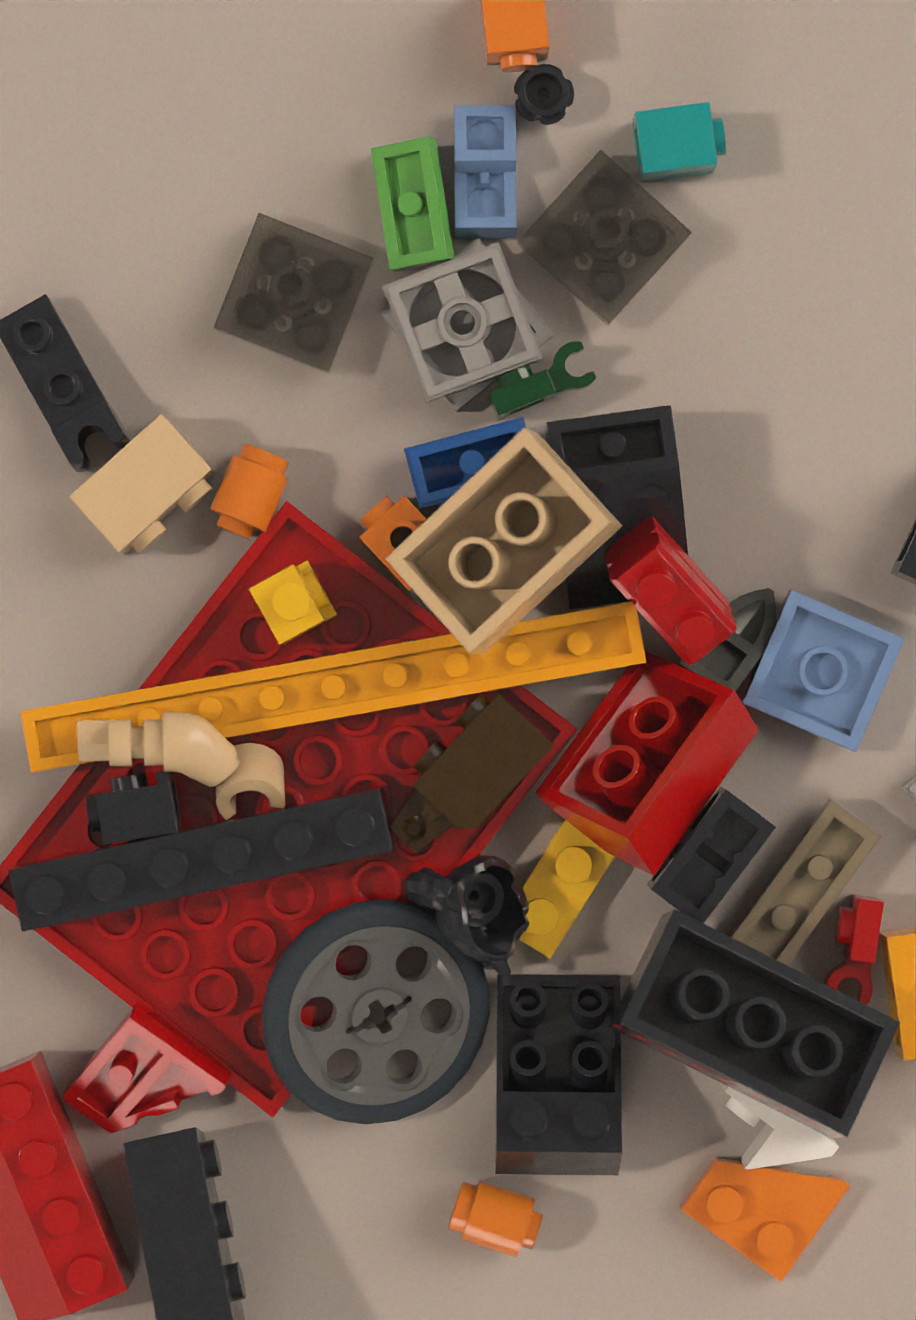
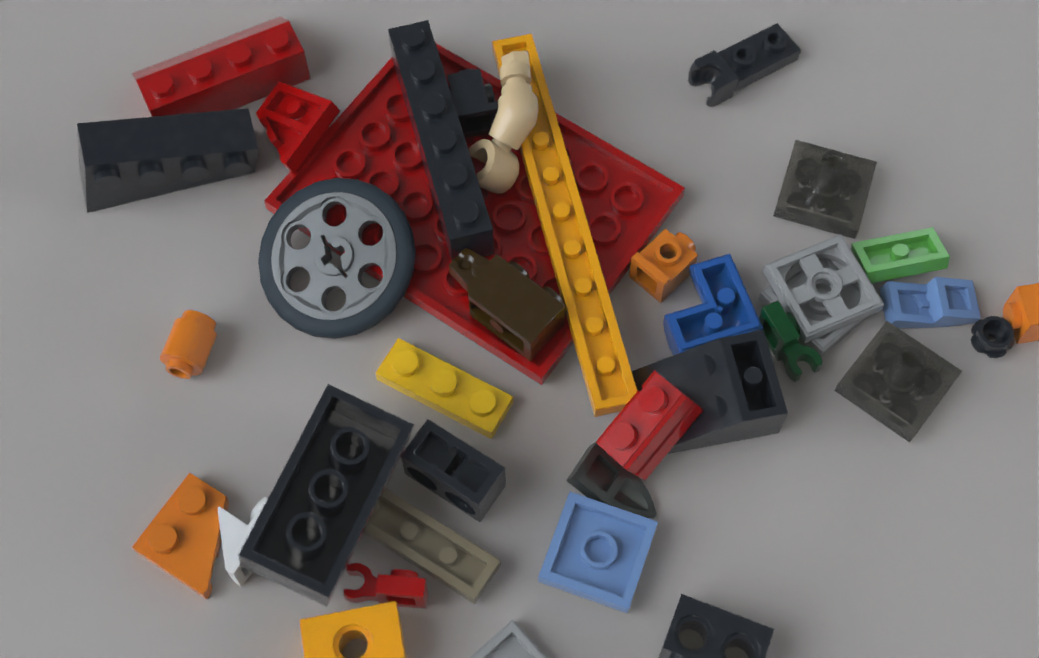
camera: 90 degrees right, 25 degrees down
tan brick [69,414,216,554] -> none
orange brick [210,443,289,540] -> none
yellow brick [249,561,337,645] -> none
tan brick [386,428,622,654] -> none
black hair [402,854,530,977] -> none
black slope [495,974,622,1176] -> none
red slope [535,650,759,876] -> none
teal brick [632,102,726,183] -> none

